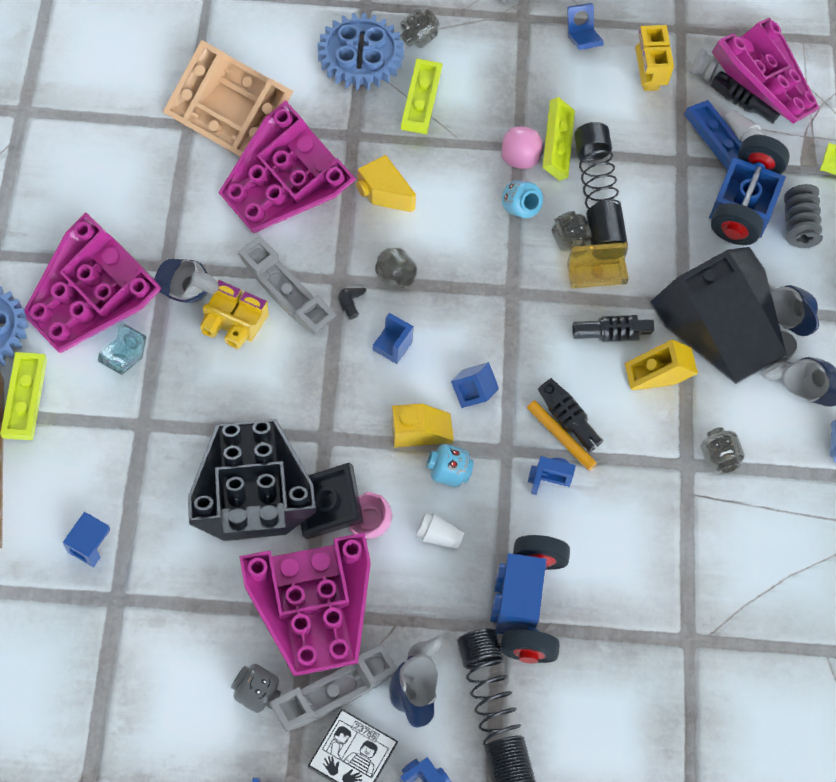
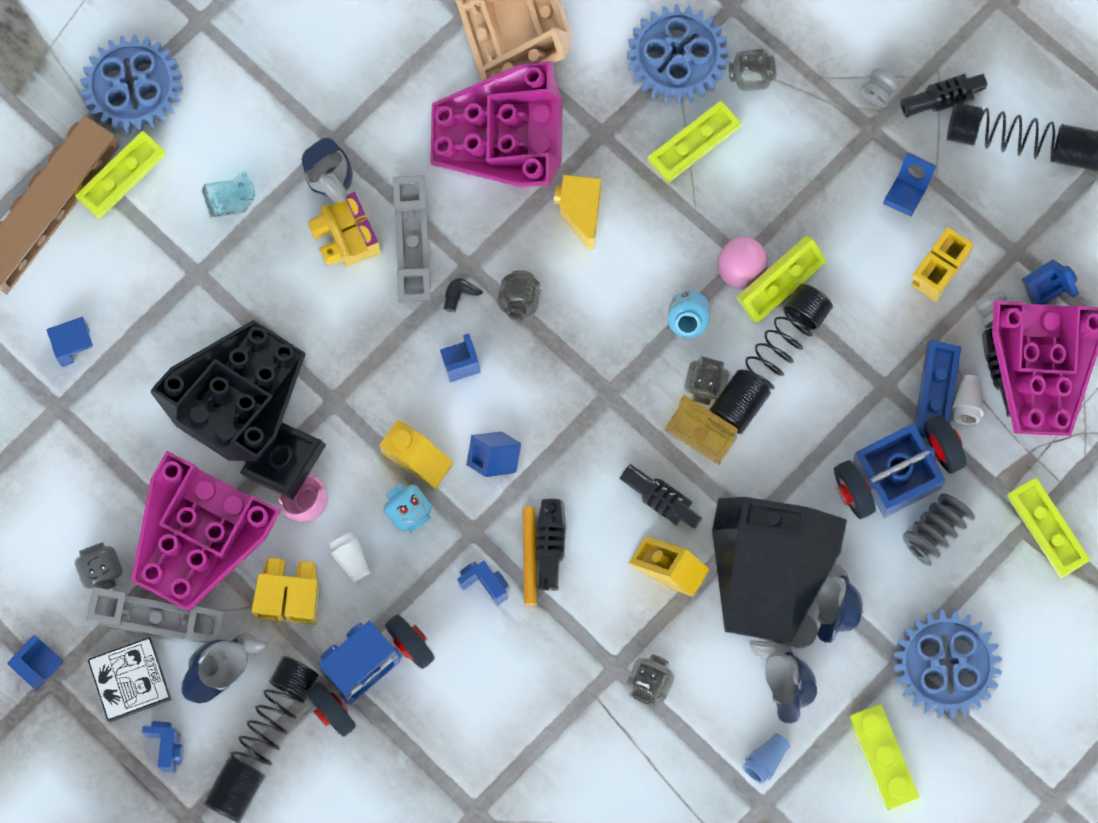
camera: 50 degrees right, 10 degrees up
dark pink wedge [24,212,162,353] -> none
none -> yellow hips [251,558,321,625]
none -> blue bracket [1022,259,1079,305]

